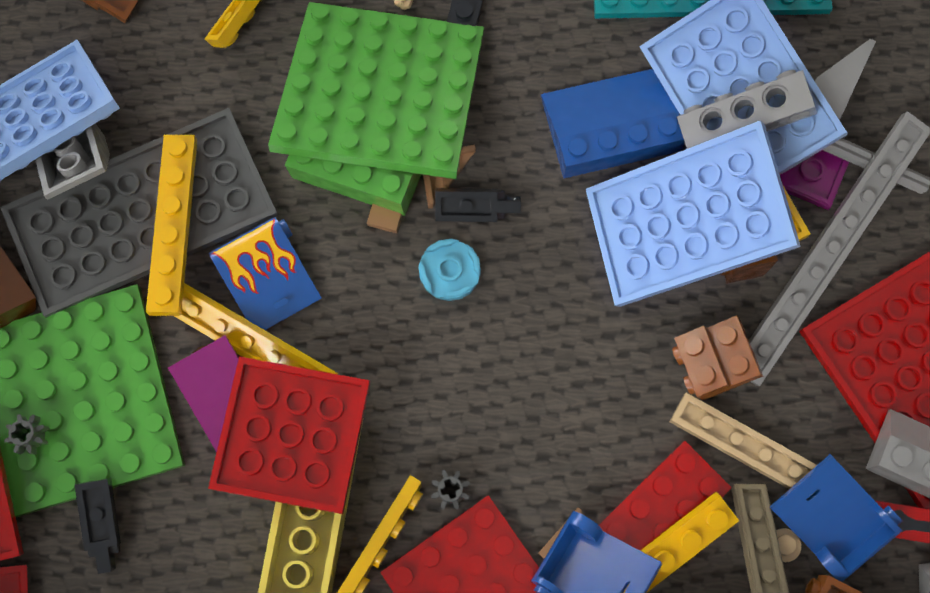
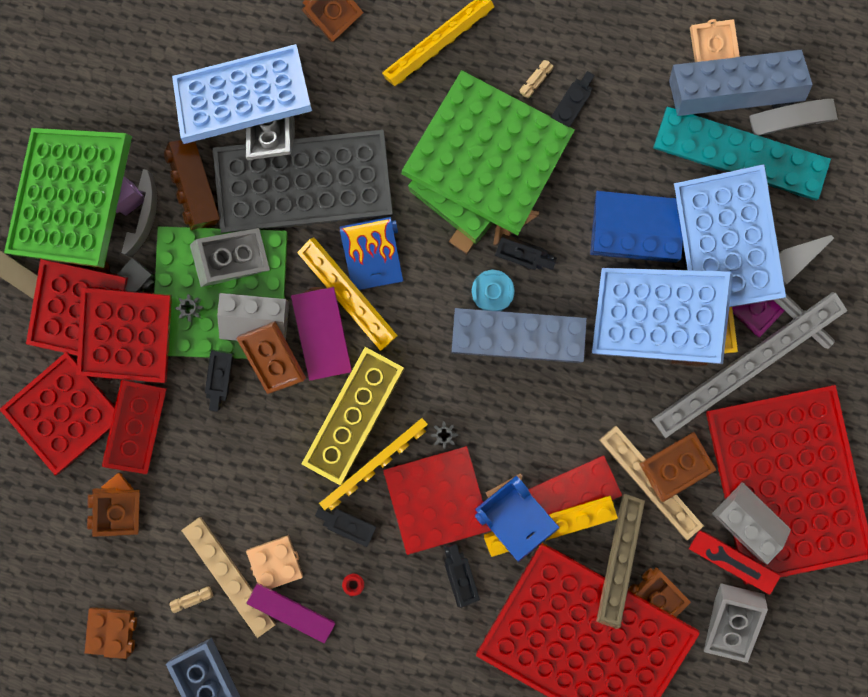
camera: 20 degrees right, 10 degrees up
yellow plate [146,135,197,316] -> none
red plate [208,356,371,515] -> none
plate [672,315,763,400] -> none
light grey brick [677,70,817,149] -> none
blue door [770,454,903,582] -> none
tan plate [776,528,801,562] -> none
none -> light grey slope [190,228,270,287]
none -> light grey slope [217,293,290,341]
none -> dark orange tile [236,321,306,394]
none -> sand blue brick [451,308,587,363]
none -> dark orange tile [639,432,716,502]

